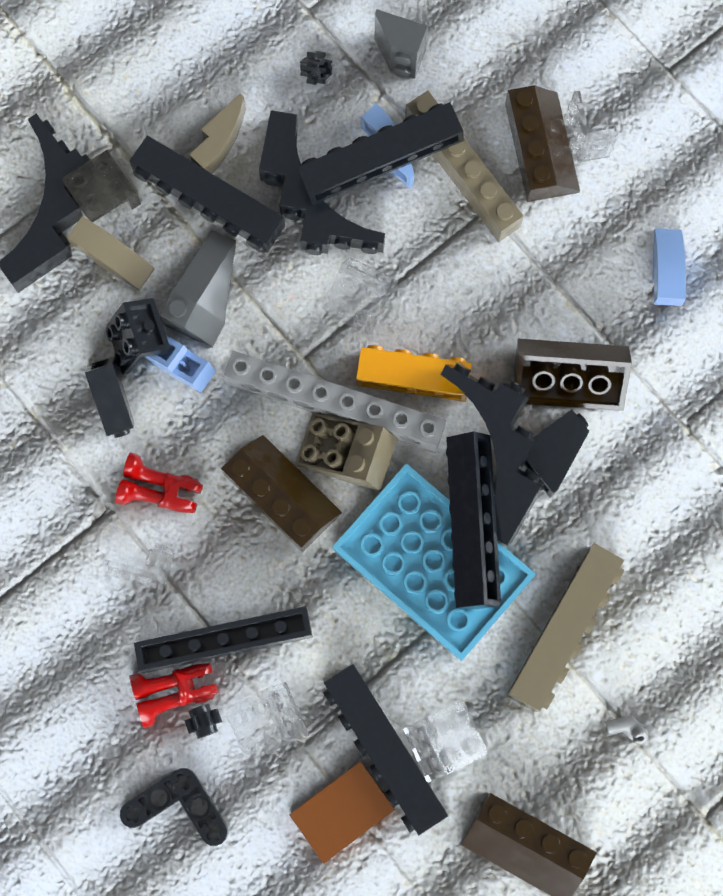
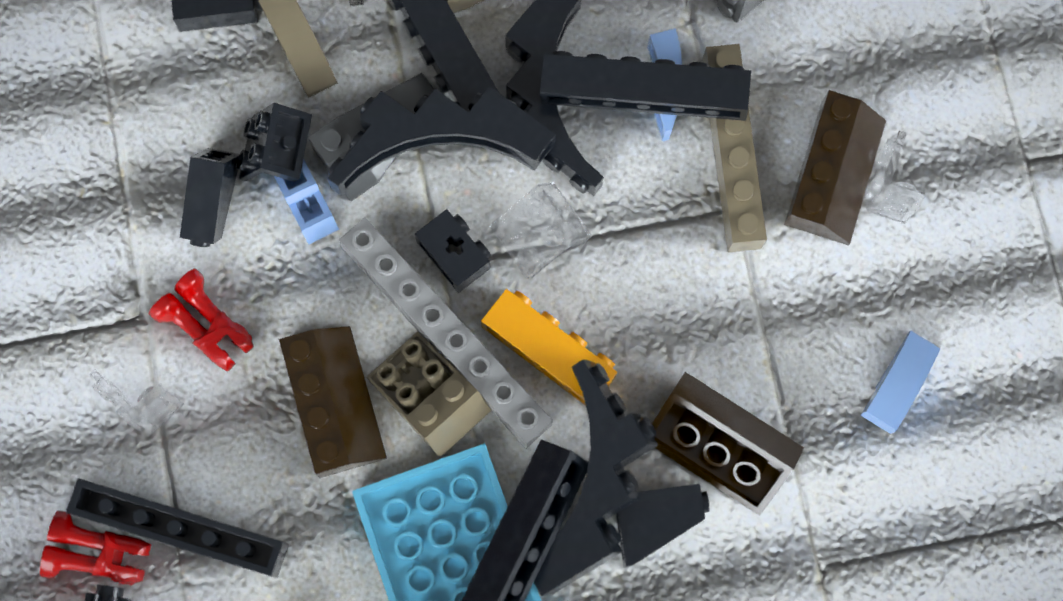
camera: 25 degrees right, 0 degrees up
none -> black arch [327,86,556,196]
none -> black brick [415,209,491,293]

